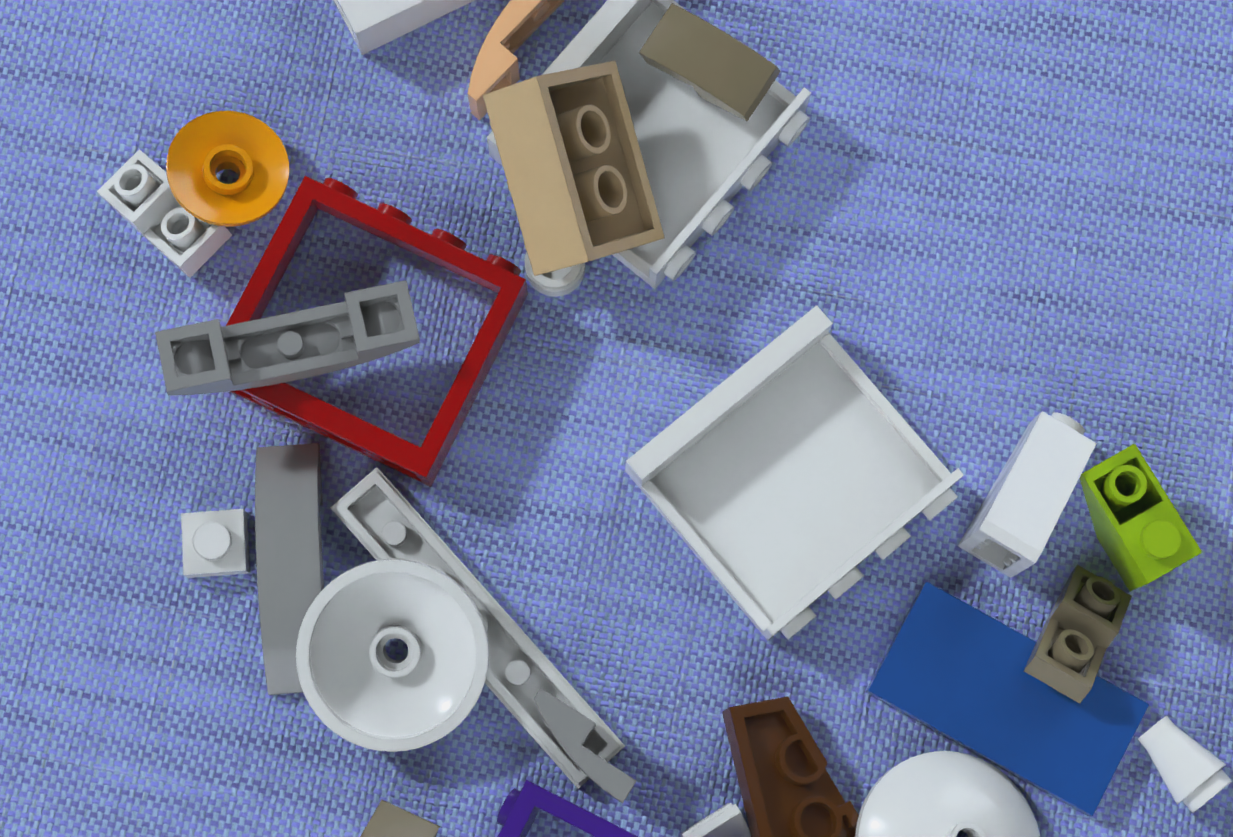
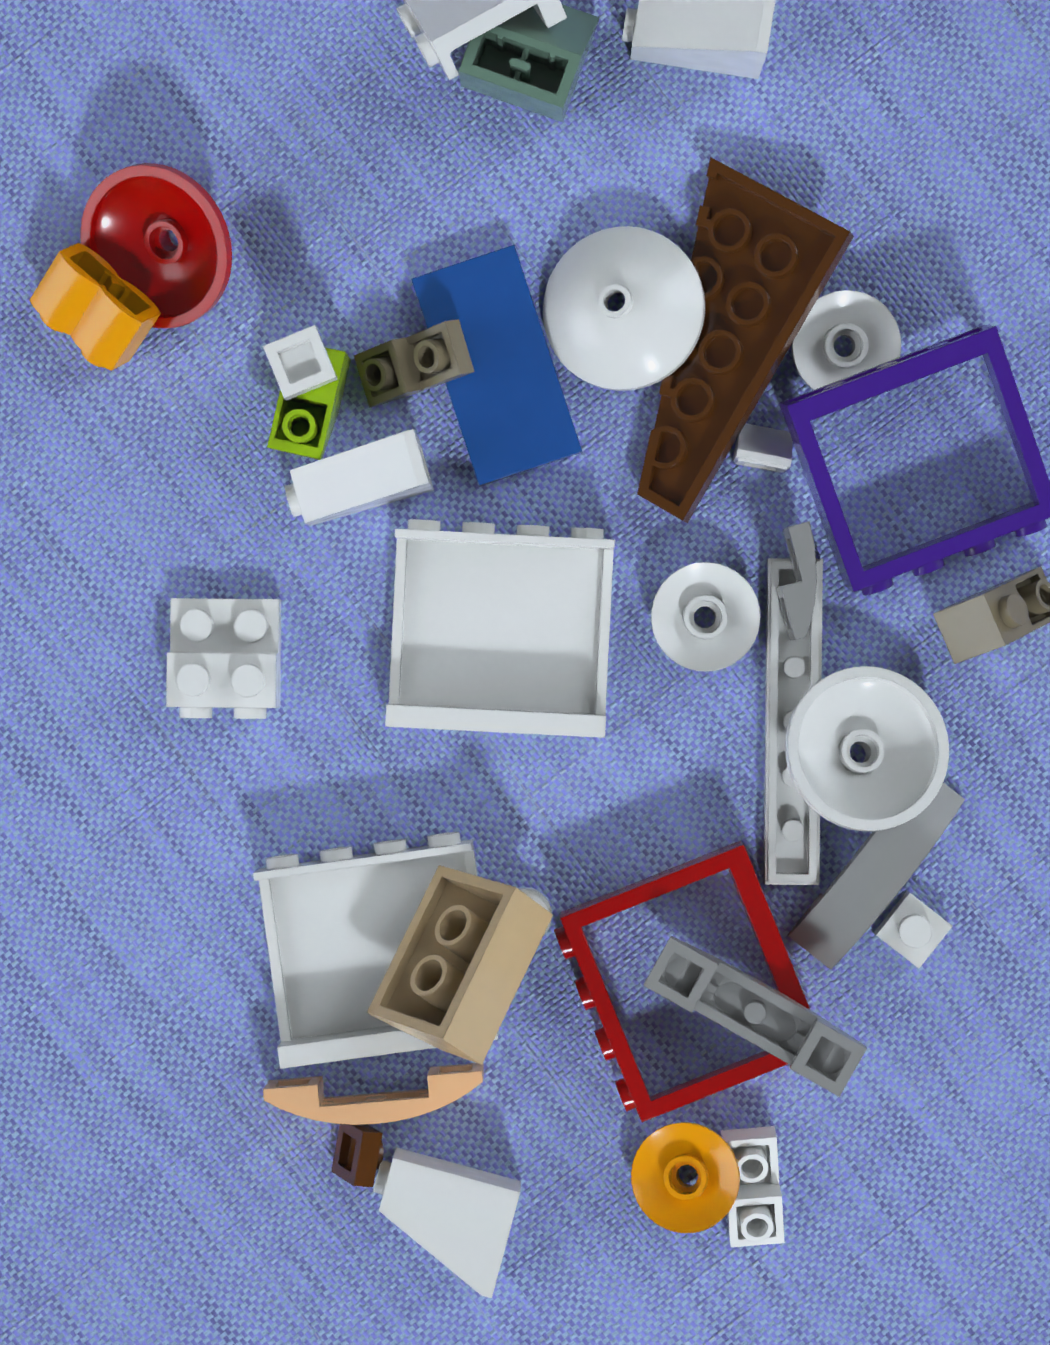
camera: 135 degrees left, 10 degrees up
dark tan slope [639,3,780,121] -> none
white cone [1138,716,1232,813] -> none
none -> white plate [166,598,281,719]
none -> white plate [263,325,338,401]
none -> white dish [651,562,760,672]

